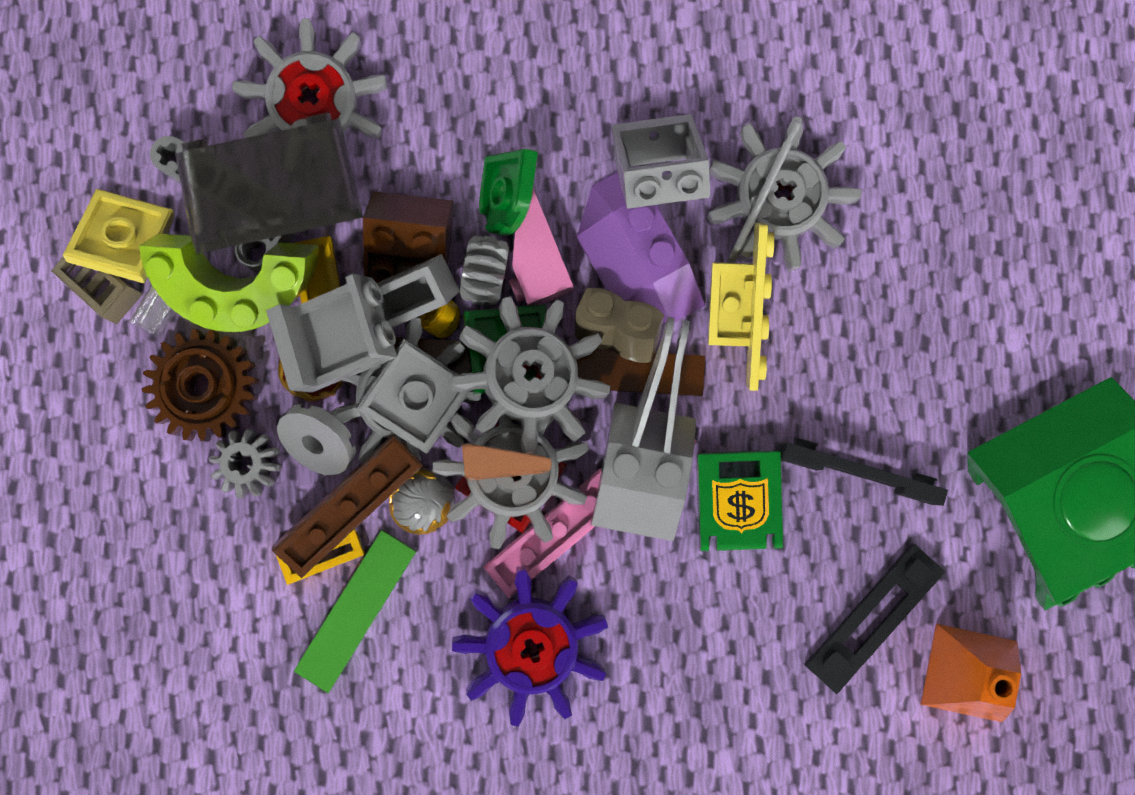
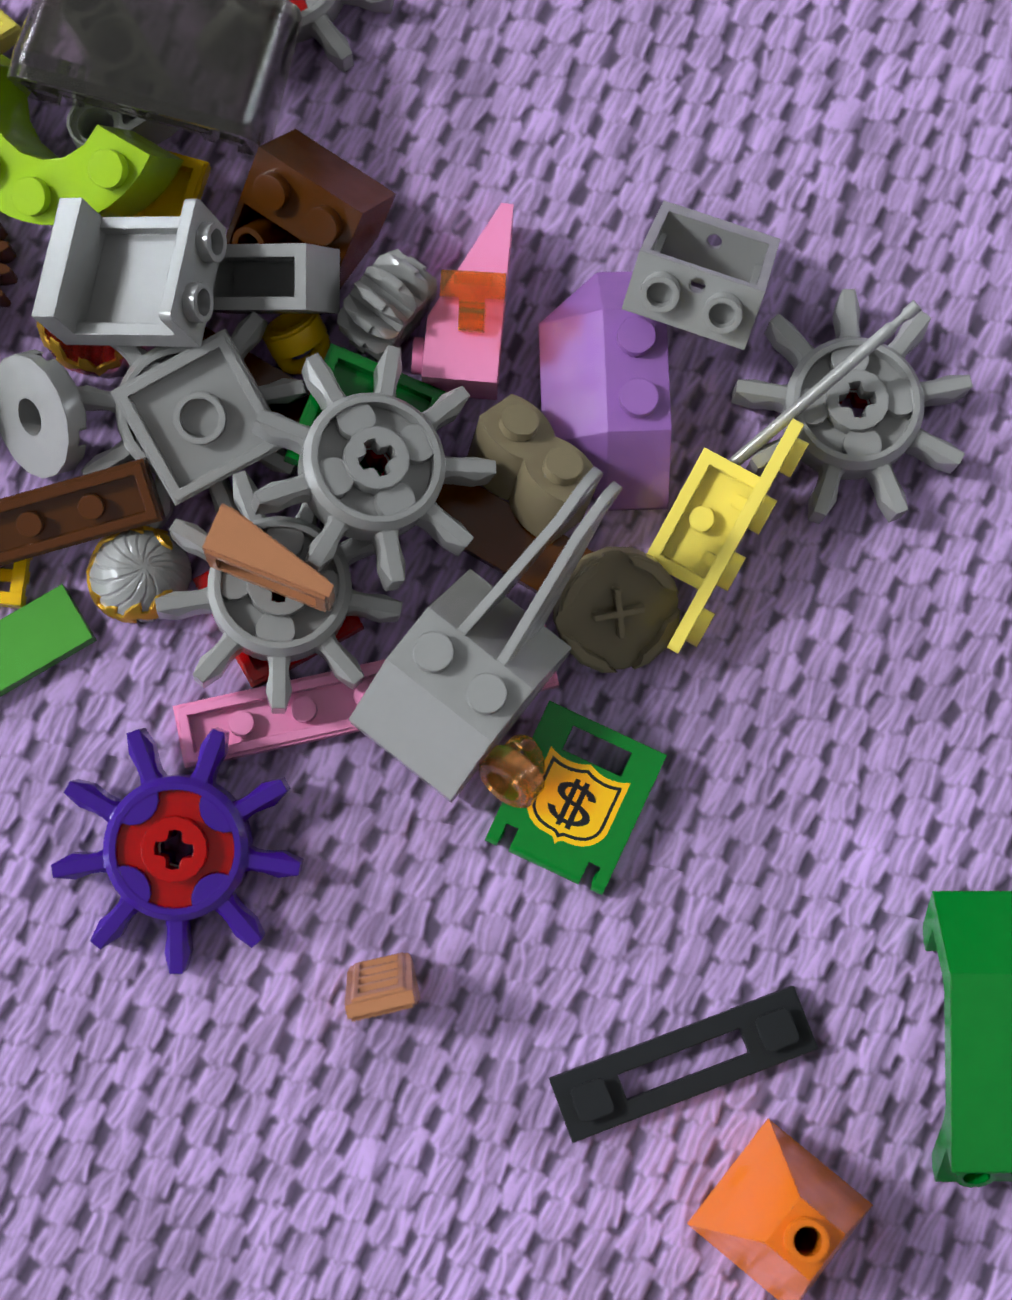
camera: 25 degrees right, 5 degrees down
green tile [479,149,538,236] -> none
black container [779,438,948,506] -> none
none -> nougat slope [344,952,421,1022]
none -> clear orange tile [440,269,507,333]
none -> clear orange tile [479,734,545,808]
none -> dark tan tile [553,547,680,673]

